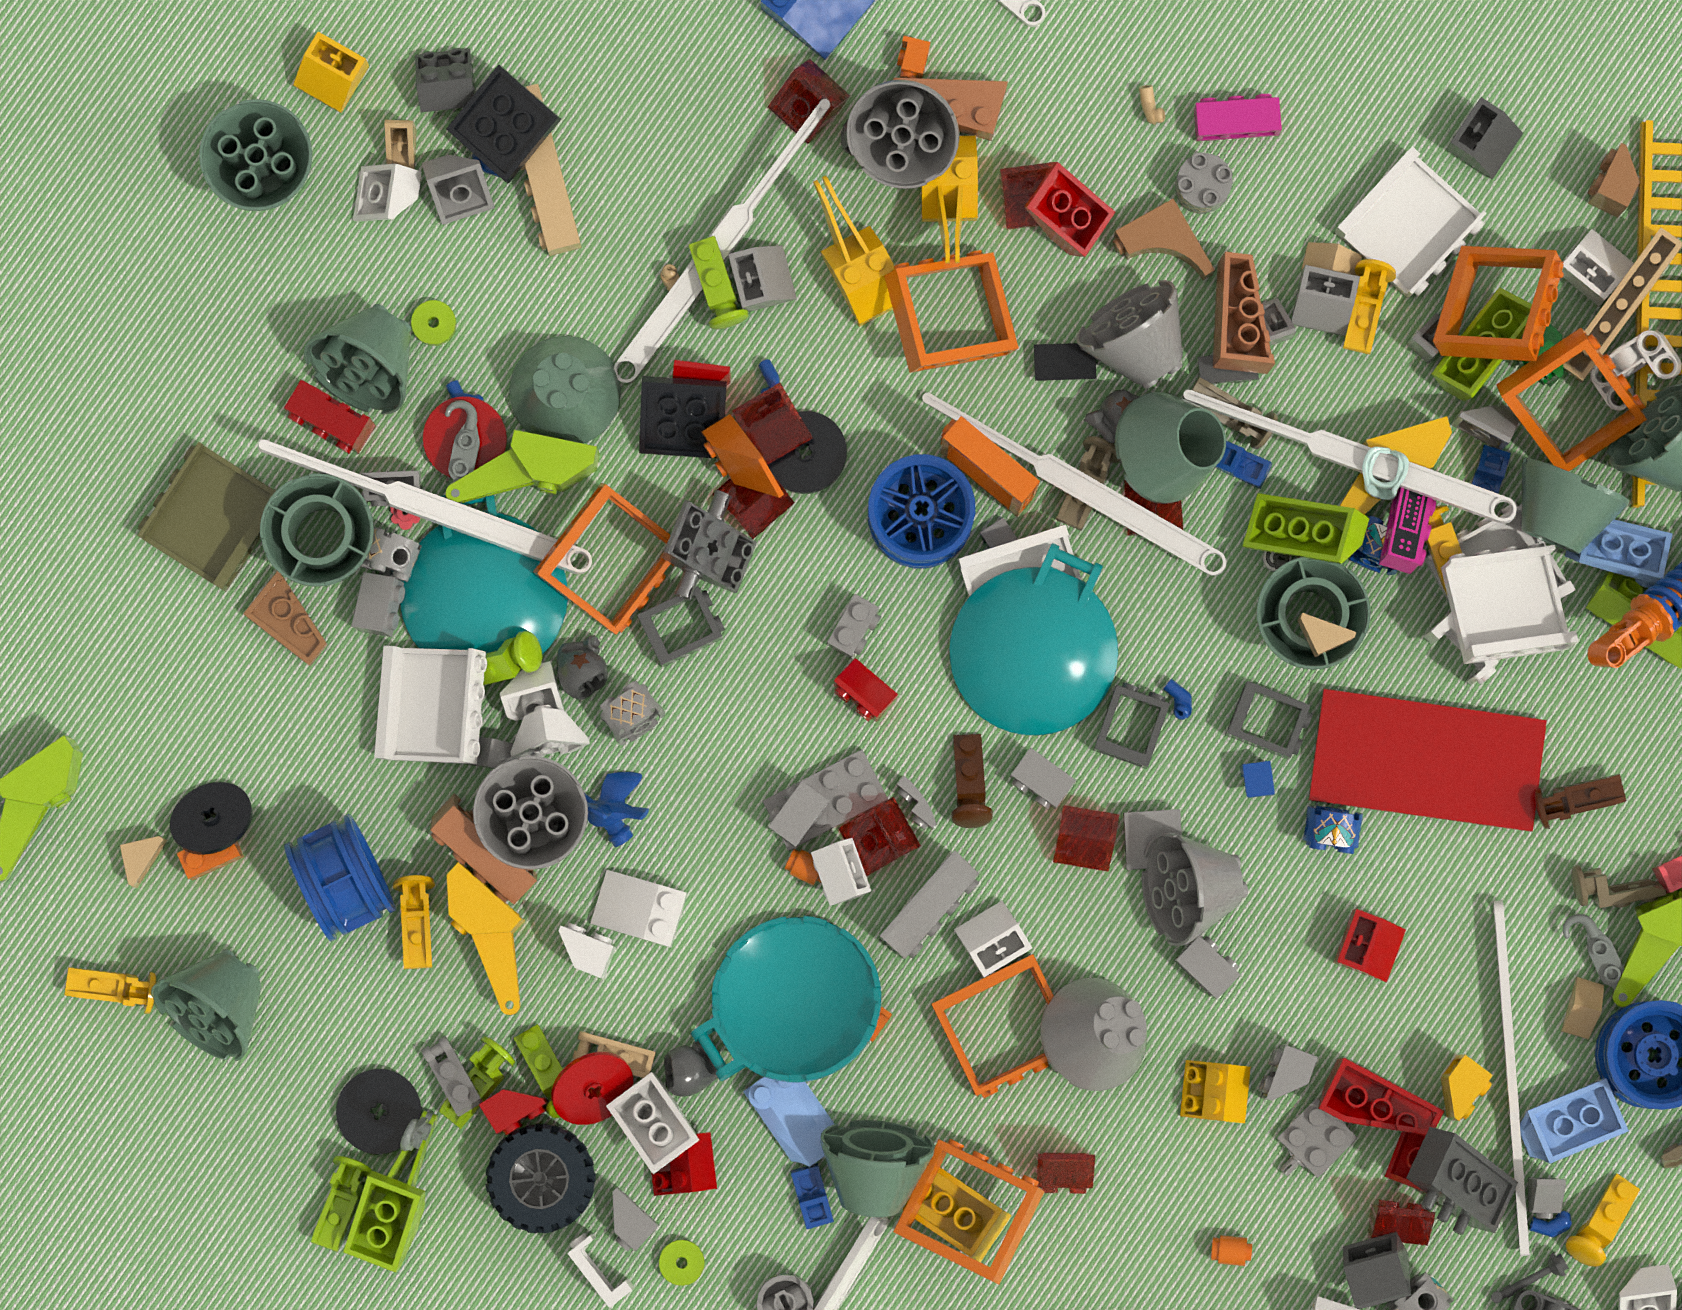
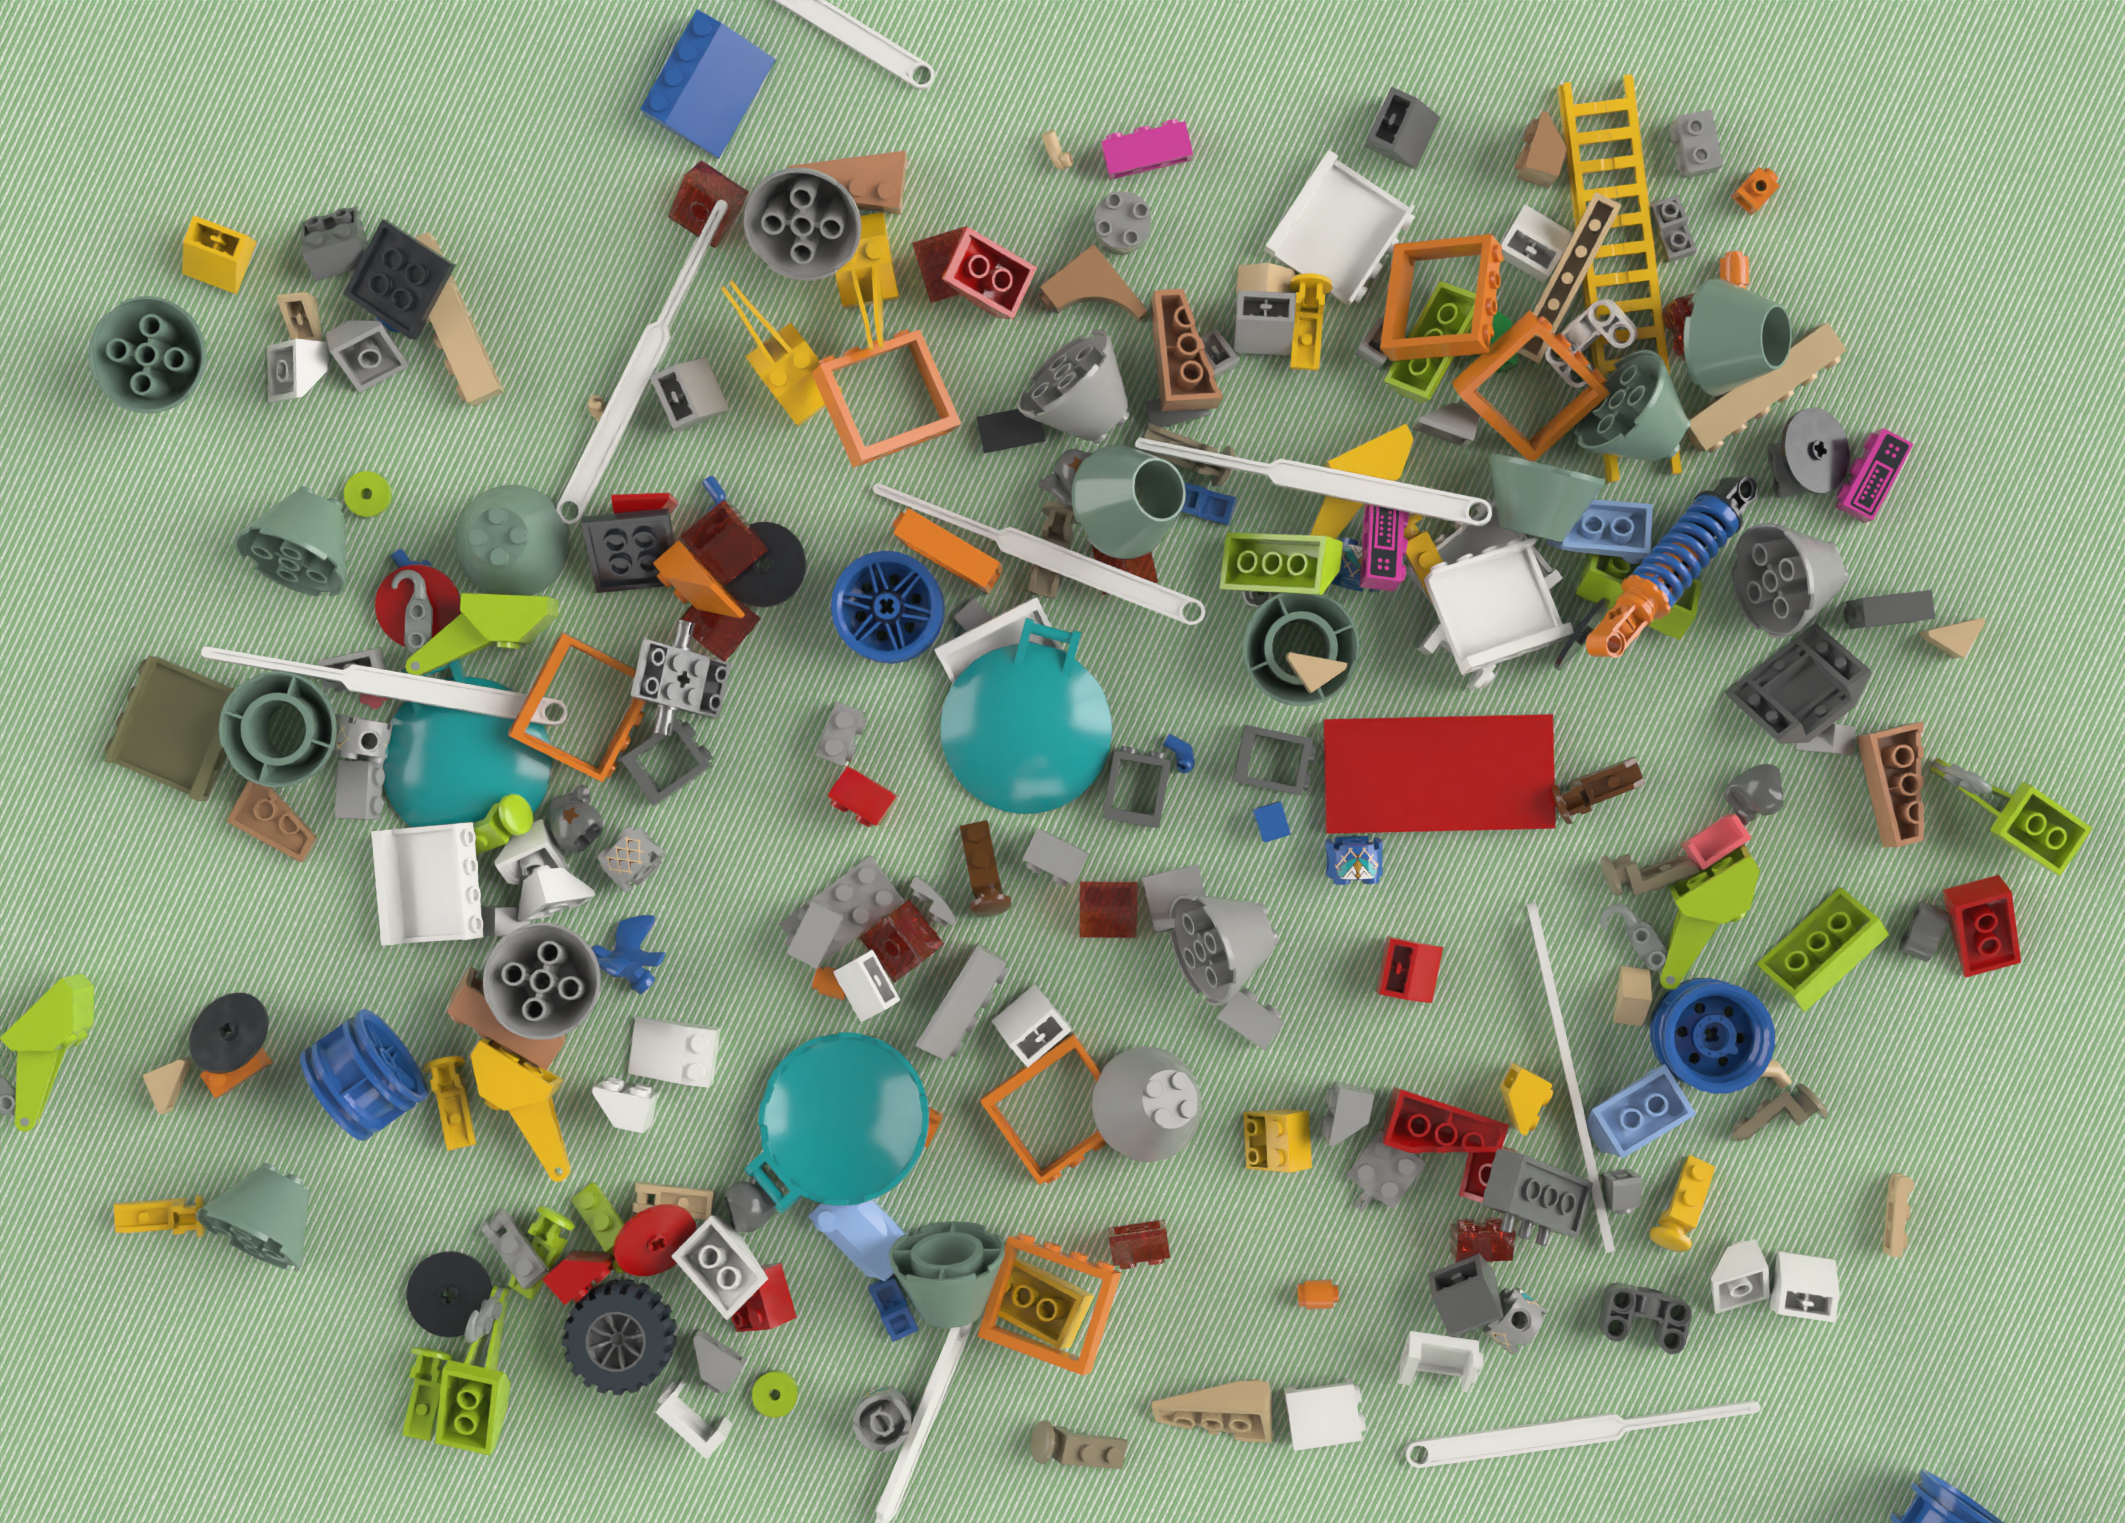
camera: 10 degrees left, 5 degrees up
red wedge [284,380,376,454] -> none
lime piece [688,236,749,330] -> none
orange brick [897,36,931,79] -> none
light aqua piece [1362,447,1409,500] -> none
blue slope [1471,445,1511,494] -> none
dark grey piece [1491,1253,1569,1303] -> none
blue arm [1529,1211,1572,1237] -> none
none -> black piece [1554,597,1610,671]

